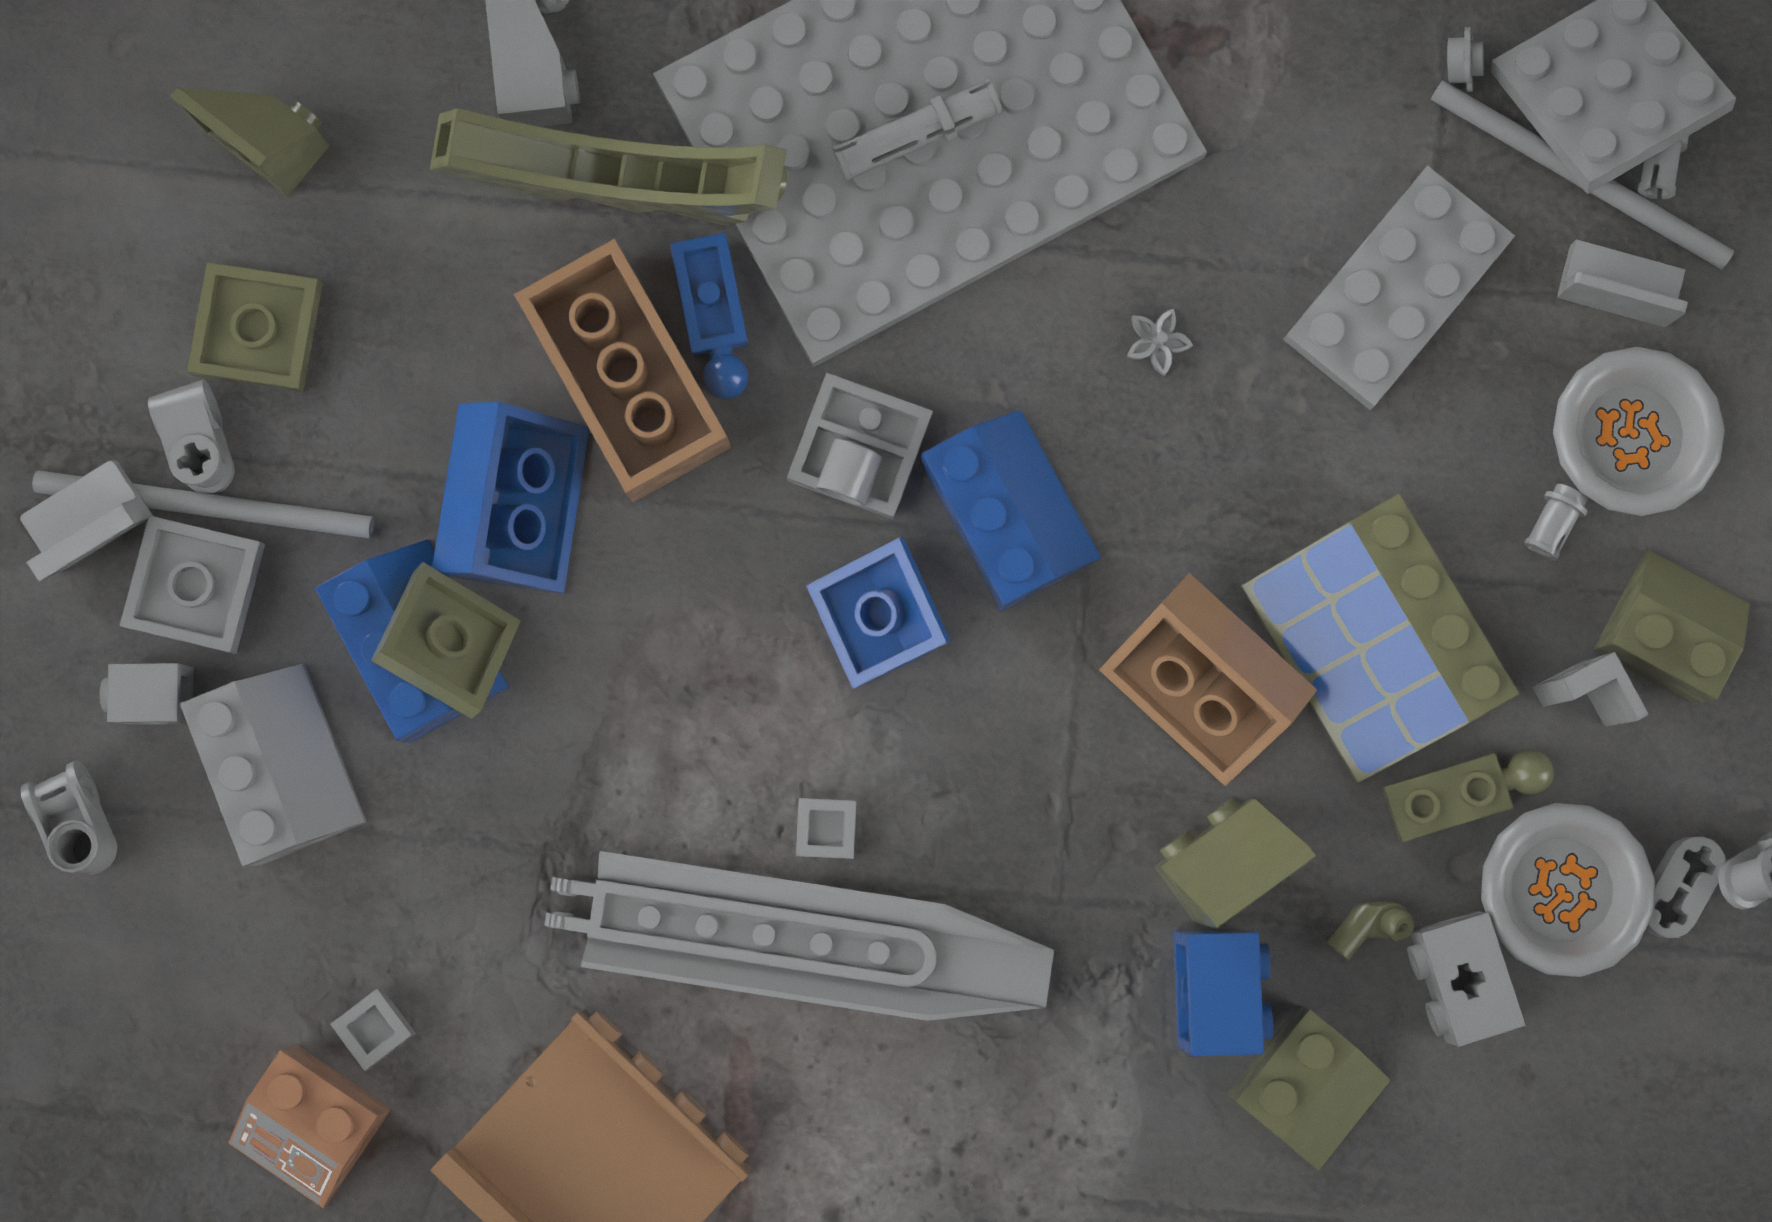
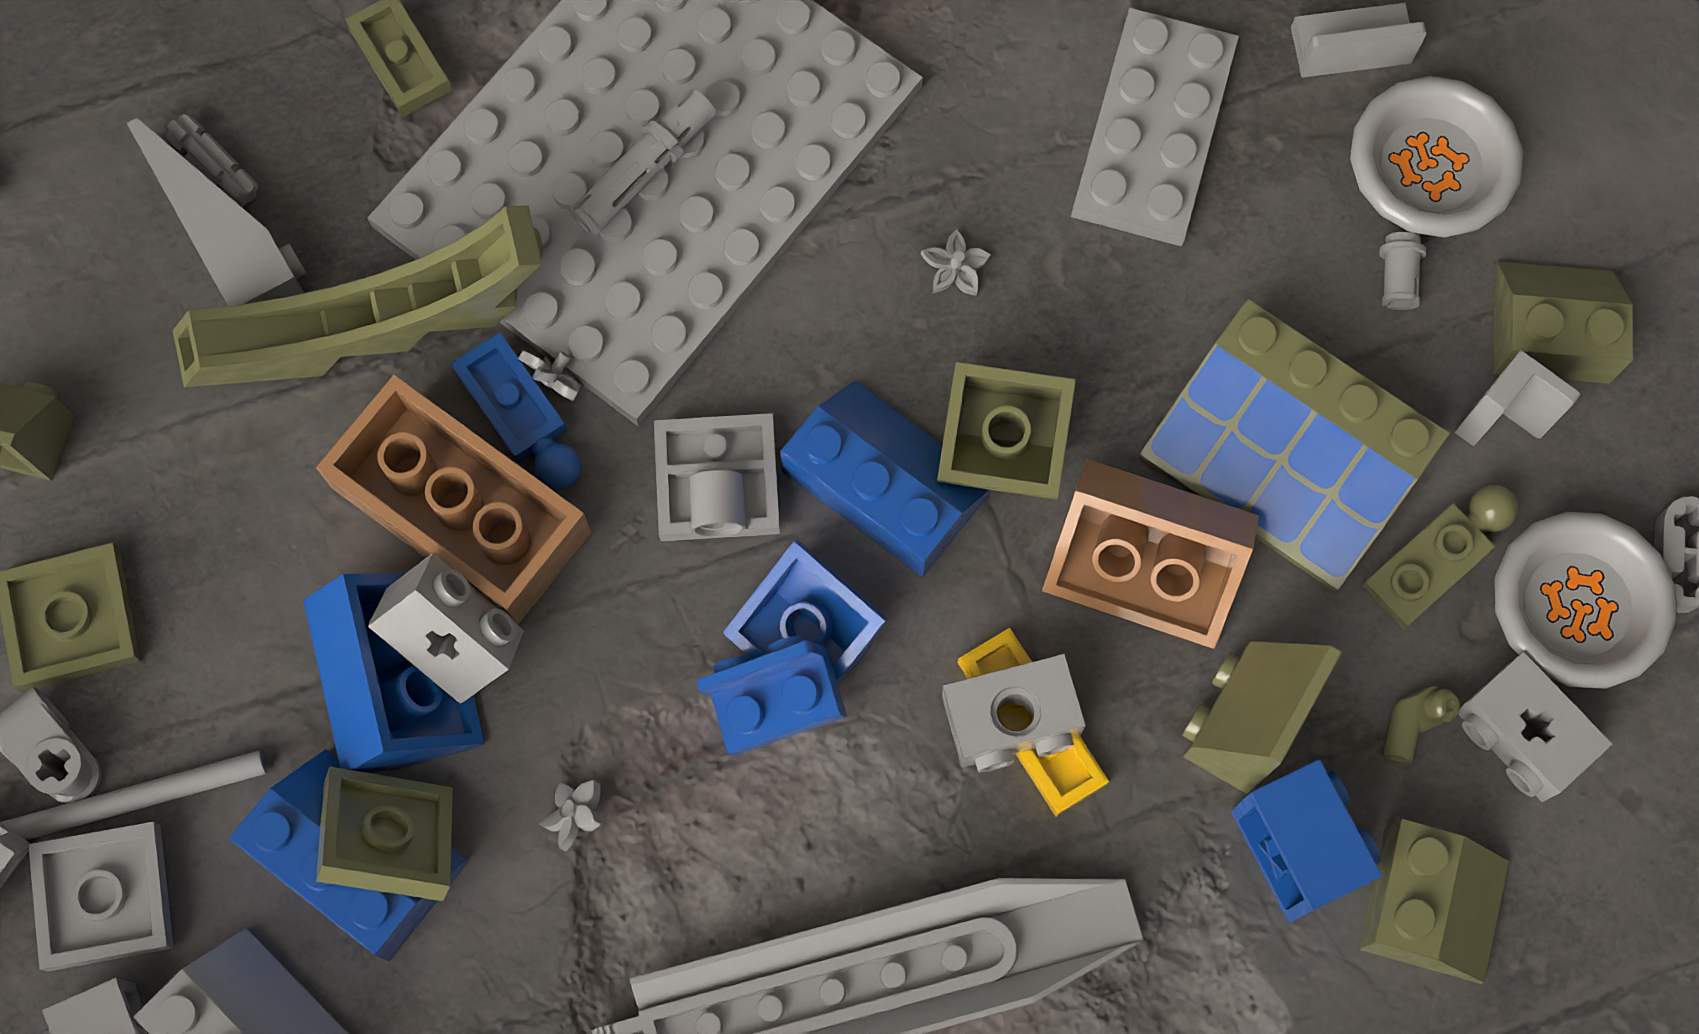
camera: 25 degrees left, 10 degrees down
light grey plate [796,798,857,859] -> none
none -> light grey brick [368,552,524,704]
none -> light grey plant [518,351,583,401]
none -> light grey plant [539,780,601,852]
none -> blue bracket [697,636,847,756]
none -> olive slope [937,362,1076,500]
none -> light grey brick [942,654,1085,773]
none -> yellow tile [958,628,1109,817]

